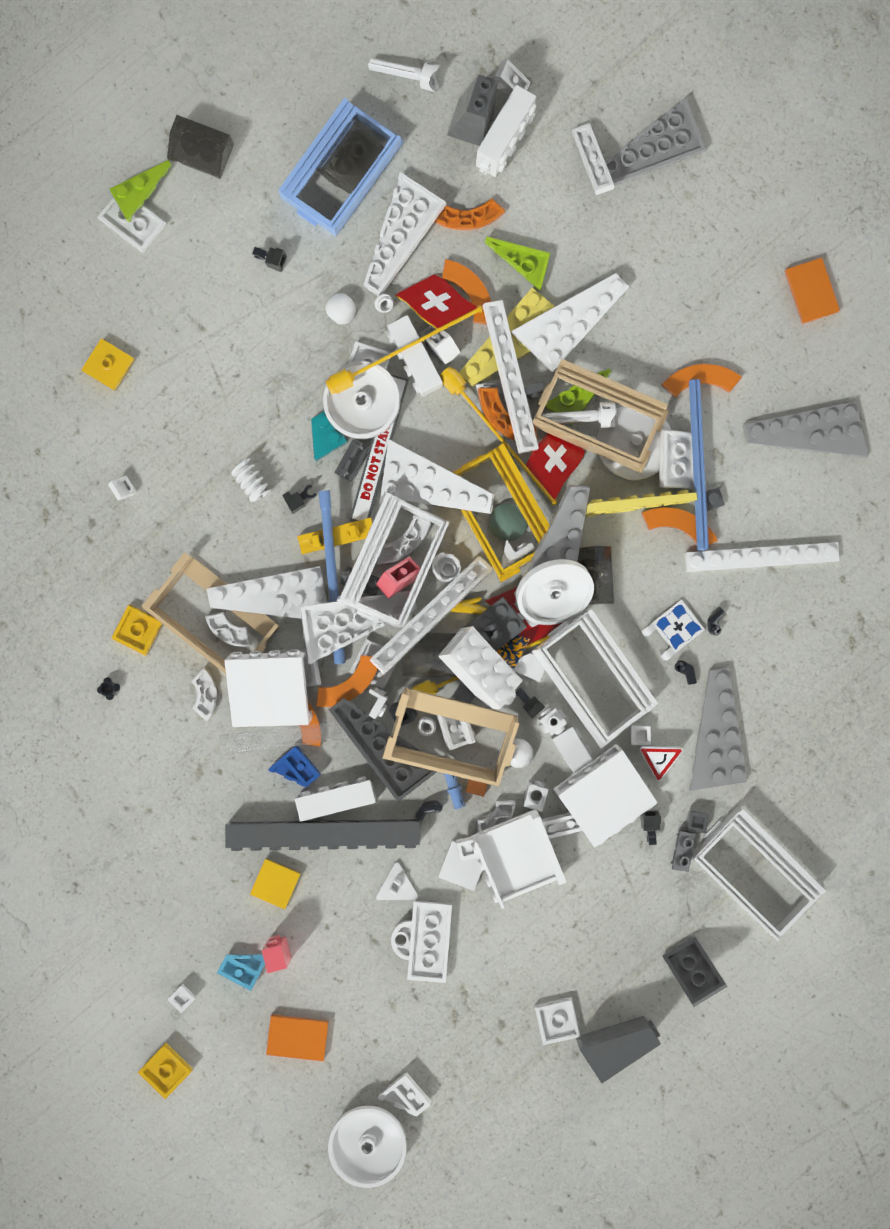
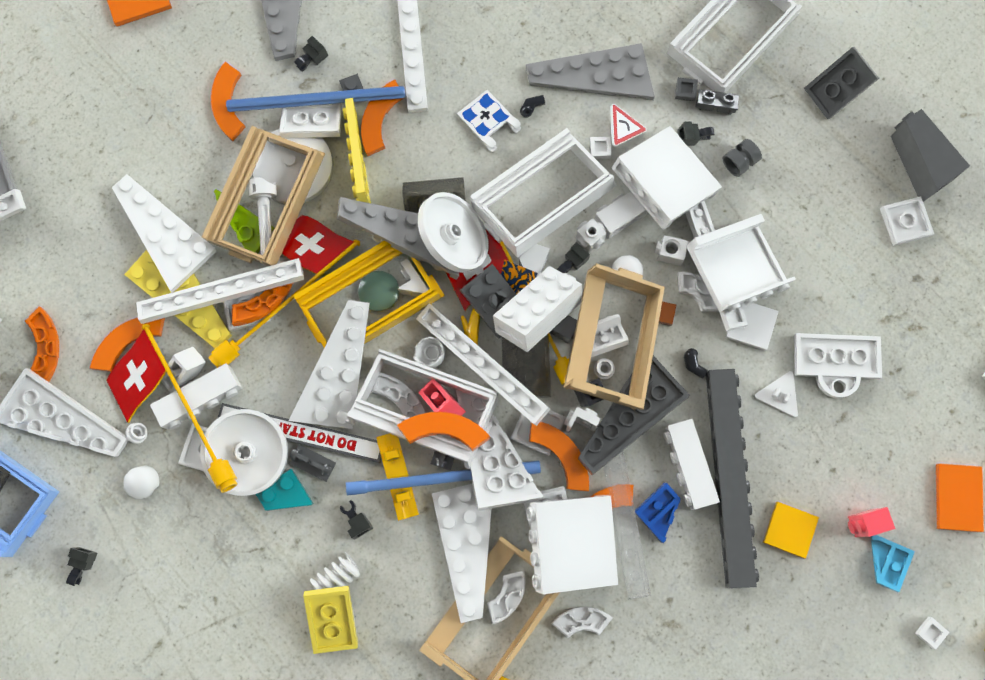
camera: 85 degrees left, 10 degrees down
medium blue pin [443,773,466,809] -> none
lime wing [485,236,550,290] -> none
dark grey plate [524,382,544,400] -> none
black arm [707,607,726,636] -> none
none -> pearl dark grey piece [294,36,329,72]
none -> light yellow plate [303,586,358,654]
none -> orange tile [397,412,490,452]
none -> dark grey wheel [722,139,762,177]

